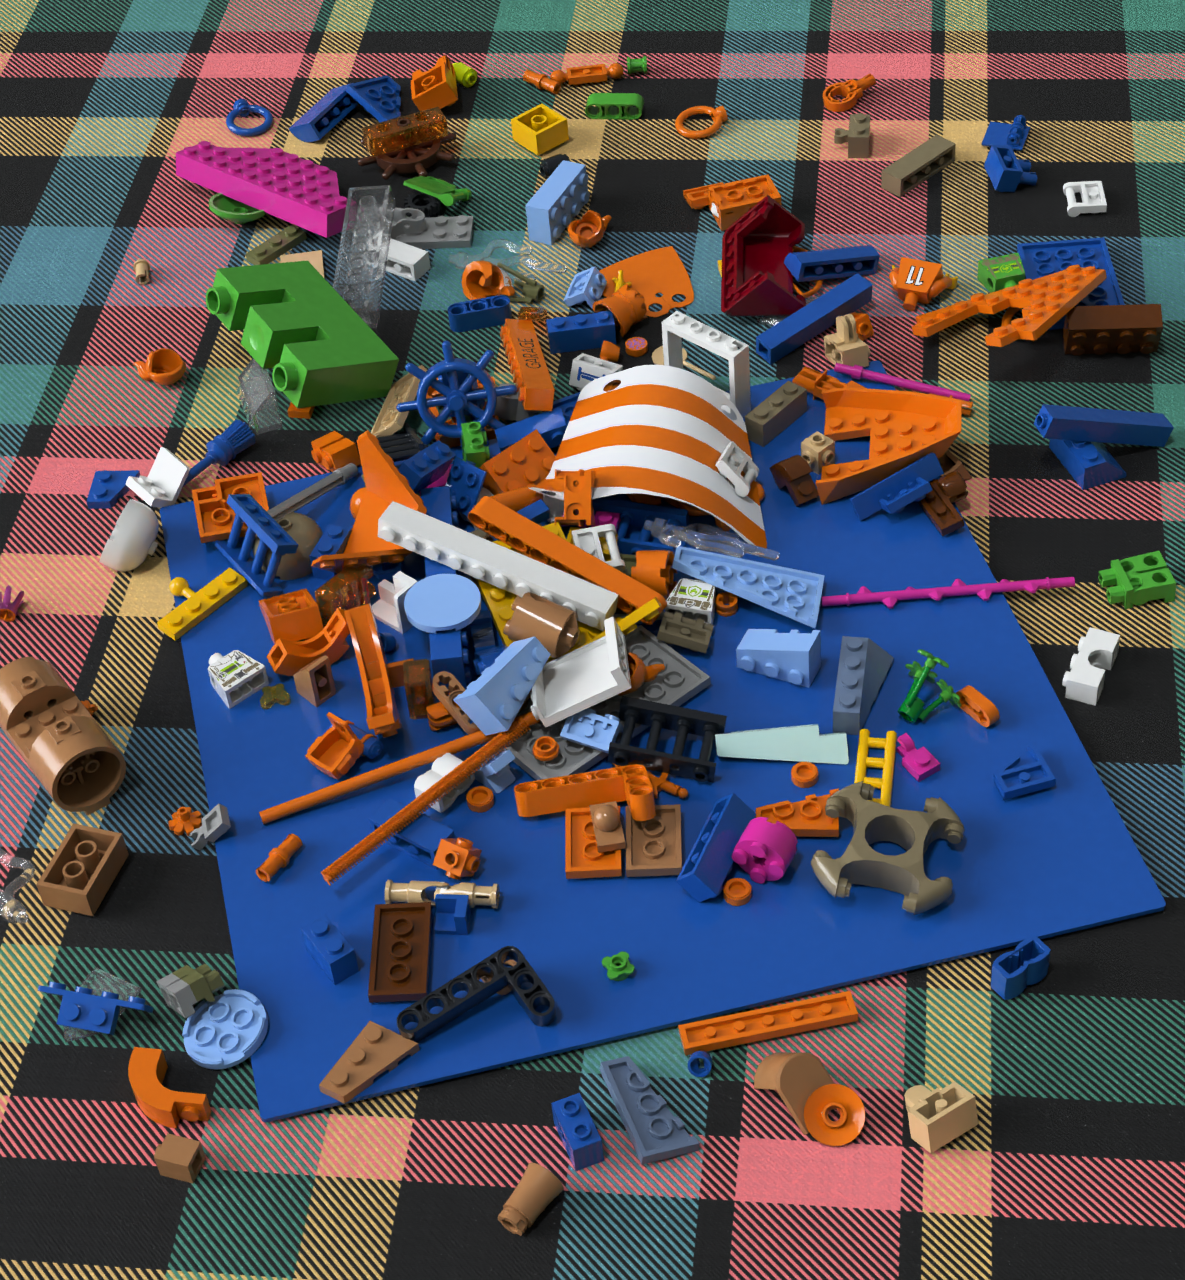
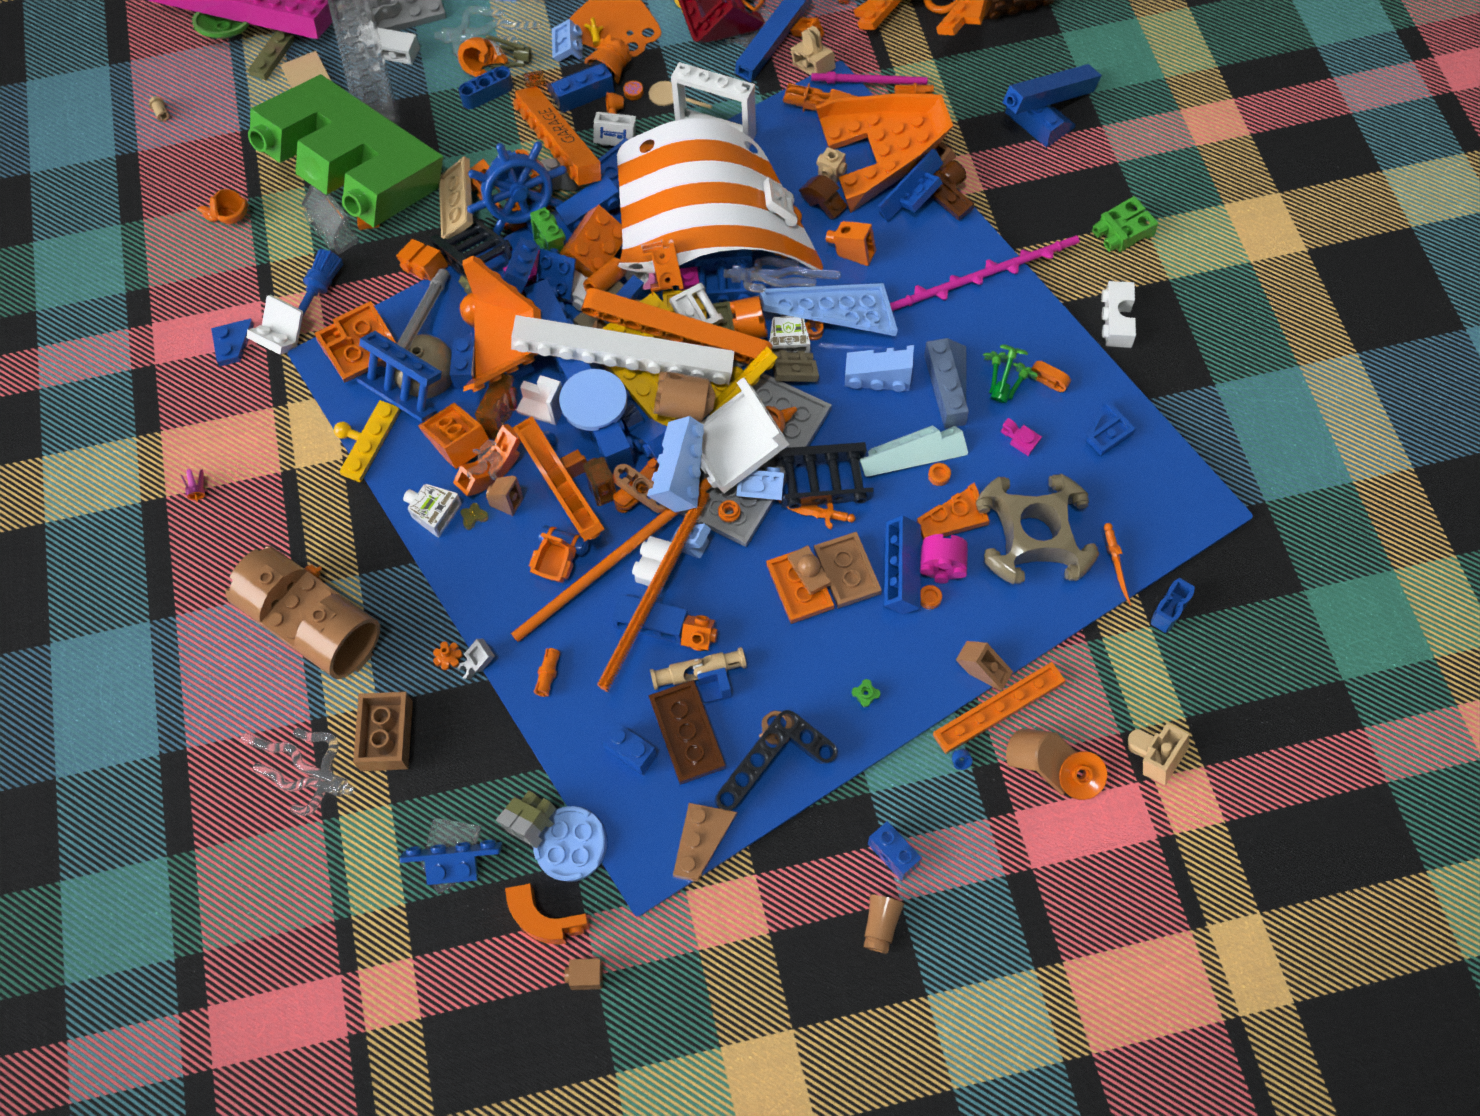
camera: 20 degrees left, 20 degrees up
white cylinder [99,499,159,572] -> none
orange tile [466,786,494,813] -> none
orange beam [514,764,656,821] -> none
sand blue wing [600,1056,700,1165] -> none
dark tan brick [745,381,807,447] -> none
yellow bar [854,729,897,807] -> none
none -> clear piece [467,440,503,480]
none -> orange torso [826,221,876,266]
none -> medium nougat slope [956,641,1013,691]
none -> orange piece [1104,523,1131,606]

